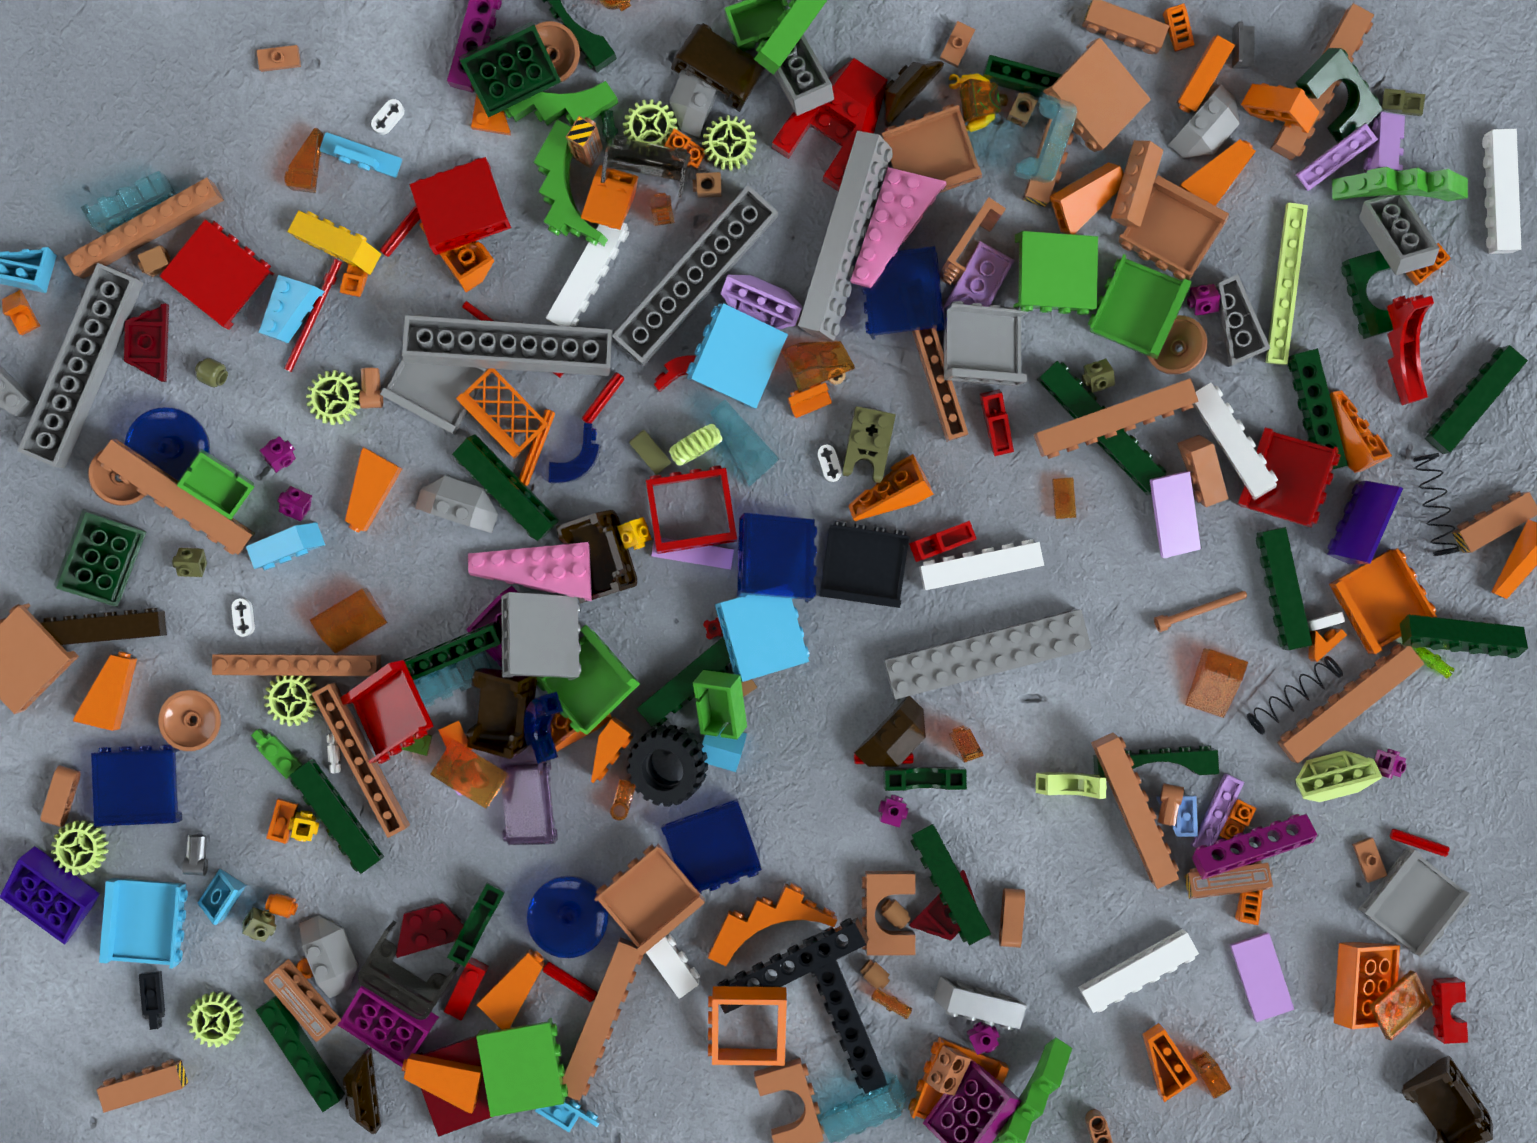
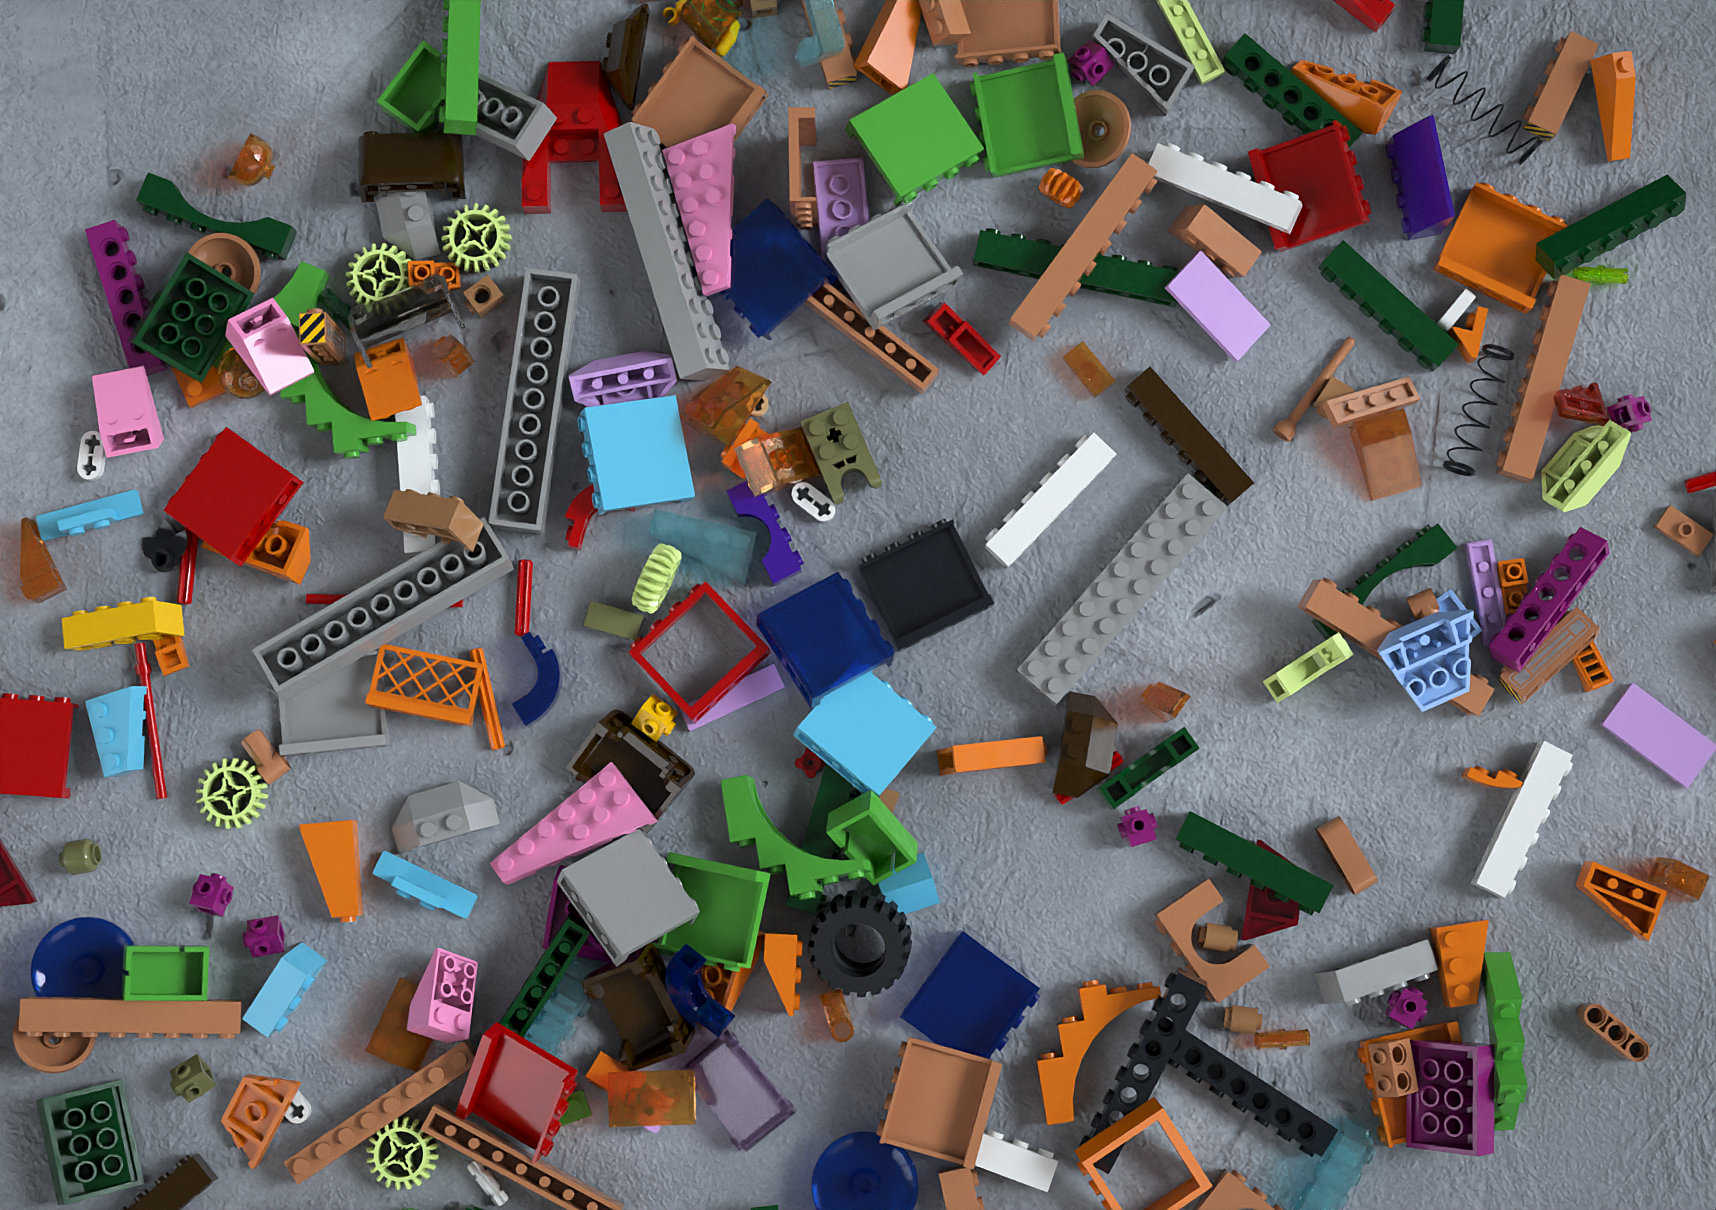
camera: 30 degrees left, 5 degrees down
dark green brick [452,434,560,541] -> none
orange wedge [848,454,934,521] -> none
red slope [909,521,977,562] -> none
olive brick [1082,358,1115,393] -> none
none -> bright pink slope [92,365,164,458]
none -> black plate [142,520,188,573]
none -> clear orange cylinder [216,348,265,399]
none -> orange wing [221,1074,301,1169]
none -> bright pink slope [225,298,314,396]
none -> medium azure bracket [373,851,478,919]
none -> medium nougat wedge [383,489,484,552]
none -> bright pink slope [407,948,478,1043]
none -> bright green arch [721,775,872,900]
none -> dark purple arch [726,477,804,586]
none -> clear orange slope [734,427,821,497]
none -> orange slope [936,736,1047,776]
none -> orange gear [1038,168,1084,208]
none -> dark brown brick [1125,366,1254,507]
none -> medium nougat brick [1312,376,1354,419]
none -> nougat plate [1322,377,1420,428]
none -> light blue wedge [1377,609,1474,712]
none -> orange wedge [1430,919,1489,1008]
none -> orange slope [1461,765,1523,789]
none -> clear red wing [1553,382,1609,426]

